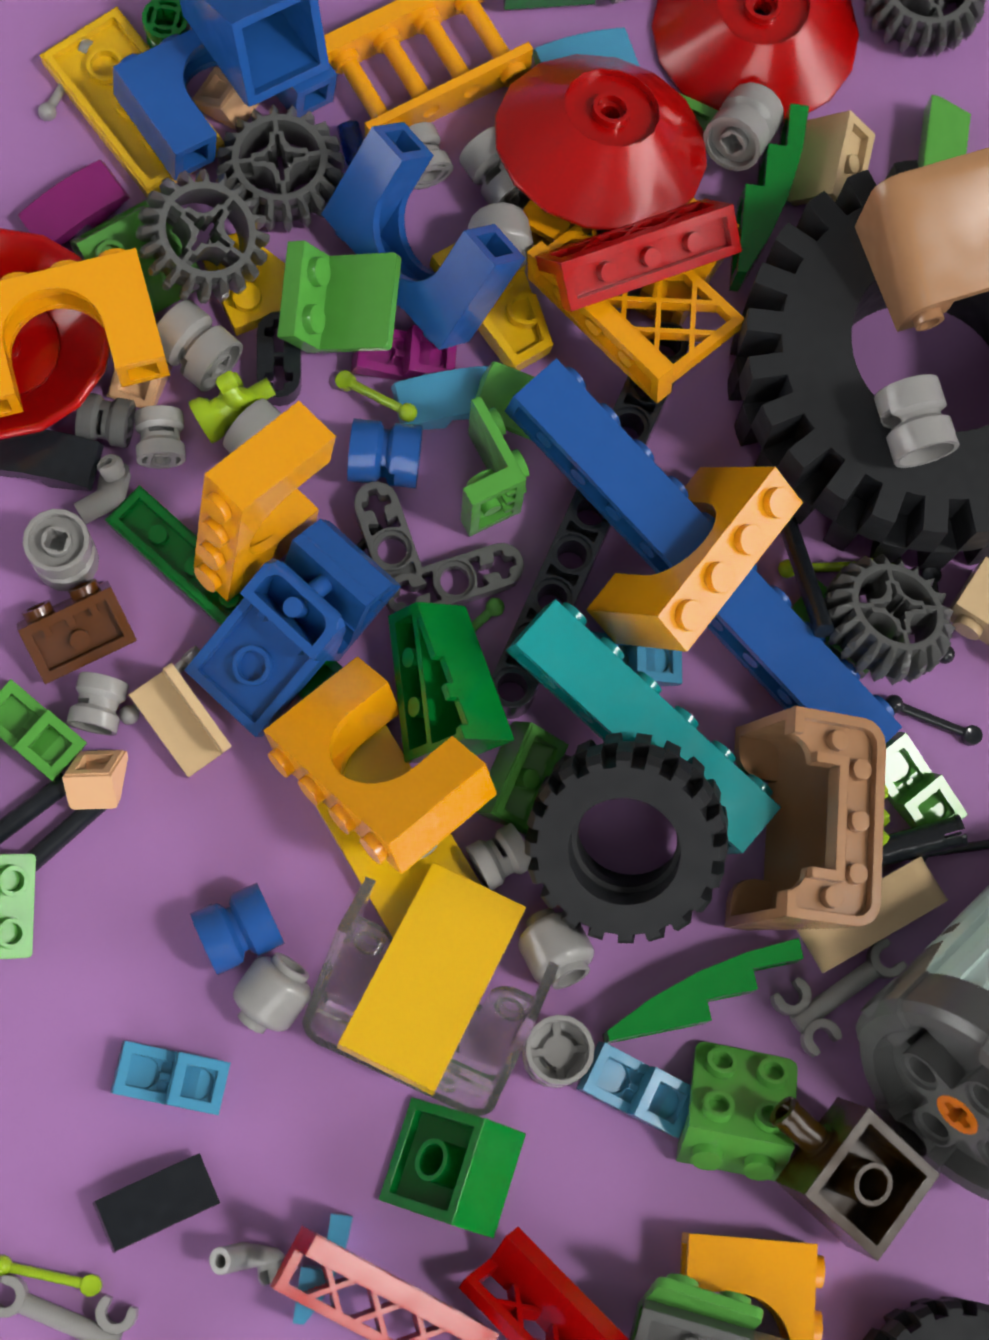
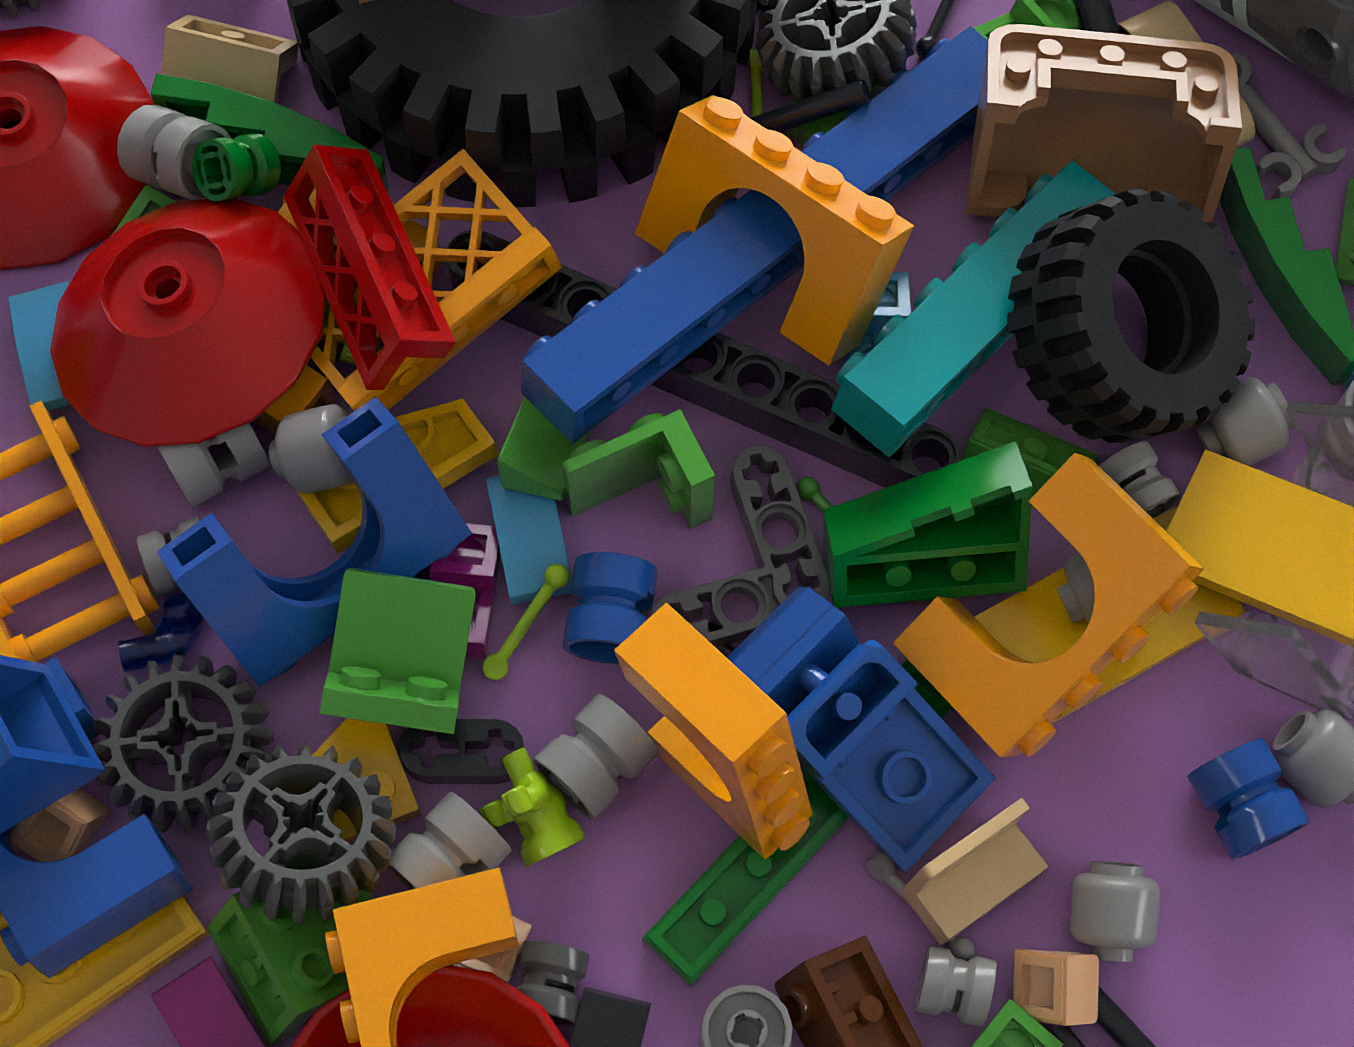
camera: 80 degrees left, 5 degrees down
light grey arm [73,454,131,525] -> none
light grey wheel [134,405,186,469] -> none
none -> green wheel [192,133,281,202]
none -> light grey head [1070,861,1160,962]

